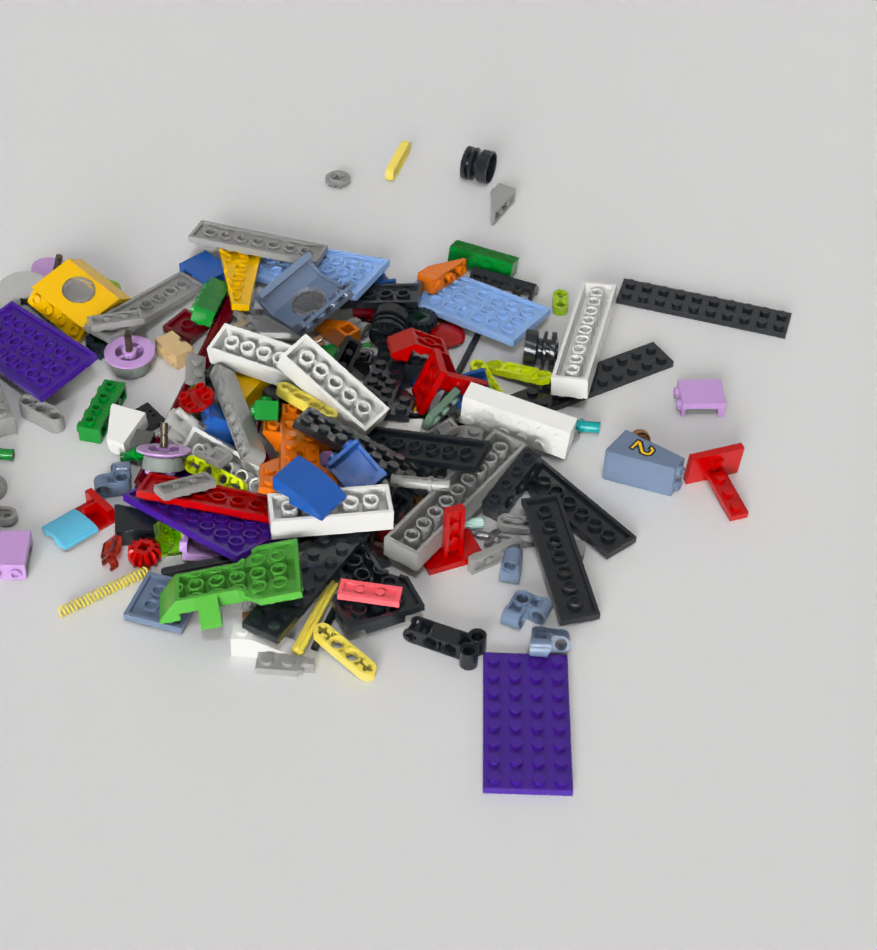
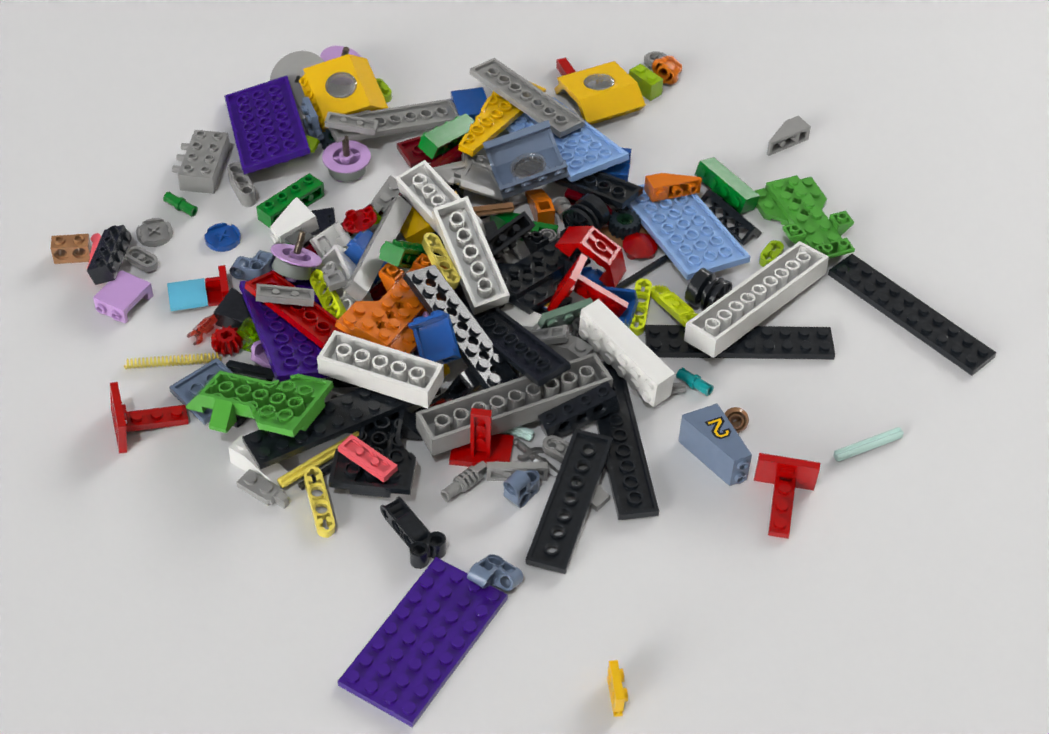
camera: 30 degrees right, 5 degrees up
tan brick [155,331,194,370] -> none
blue slope [273,455,347,521] -> none
light yellow beam [385,141,411,181] -> none
light grey pin [390,474,451,492] -> none
black wheel [460,146,497,184] -> none
sand blue piece [500,590,553,630] -> none
lavender panel [673,379,727,417] -> none
none -> red piece [110,382,188,454]
none -> blue tile [204,223,241,252]
none -> sand blue plate [300,97,324,143]
none -> light grey hinge [440,461,487,502]
none -> yellow panel [554,61,646,125]
none -> red piece [556,57,576,76]
none -> yellow plate [607,660,628,717]
none -> lime brick [629,63,663,101]
none -> orange piece [652,55,682,85]
none -> bright green piece [754,175,855,258]
none -> light aqua axle [833,427,904,462]

